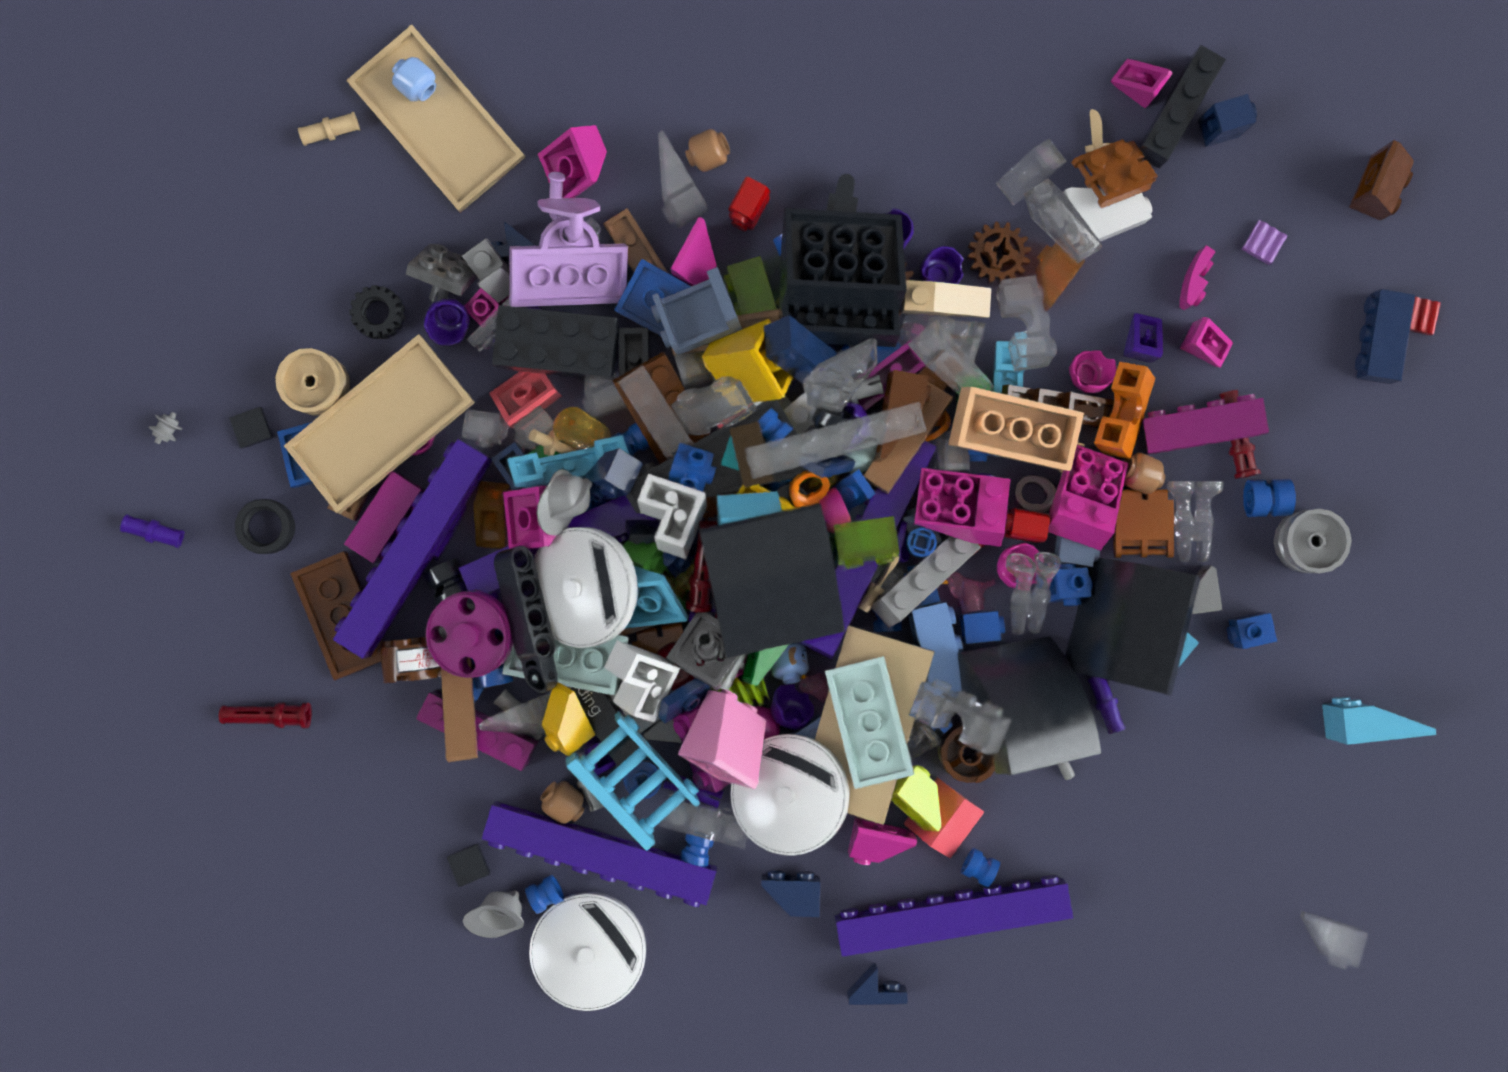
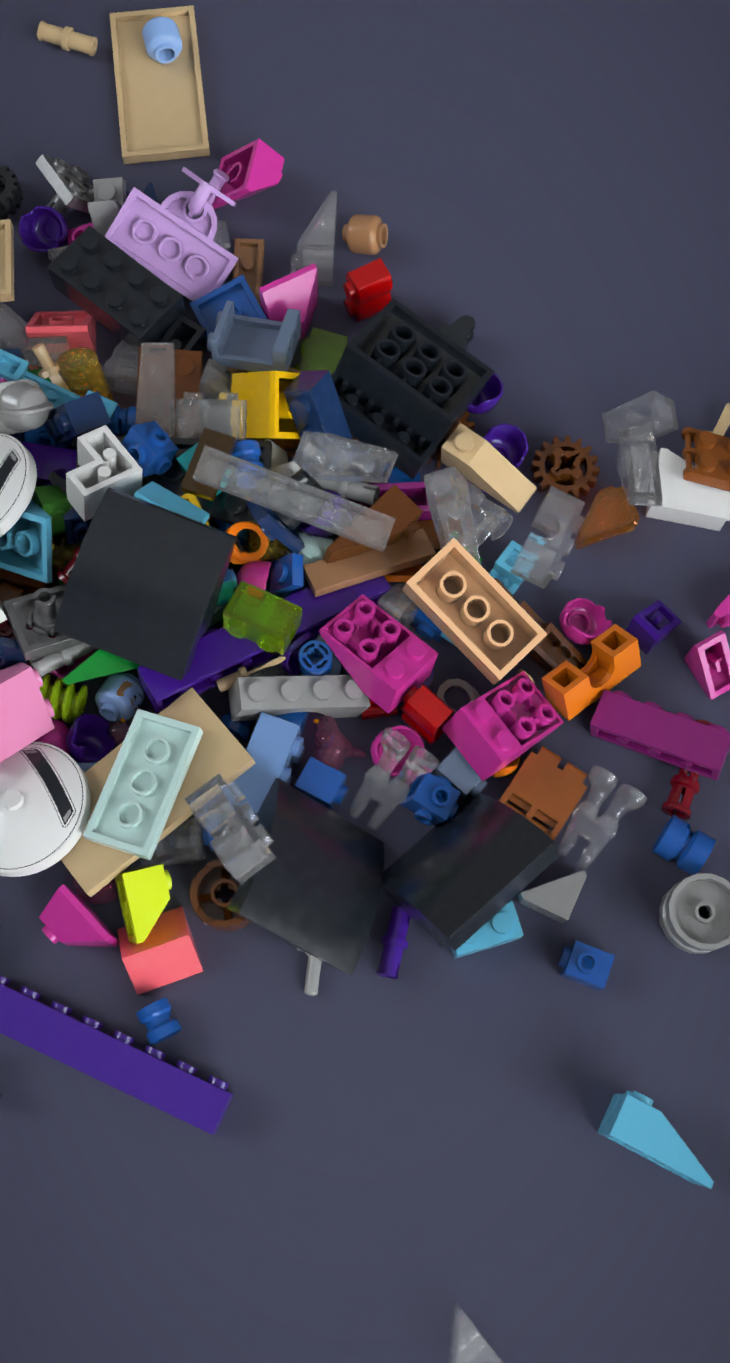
camera: 30 degrees right, 15 degrees down
medium nougat head [1124,452,1166,495] -> none

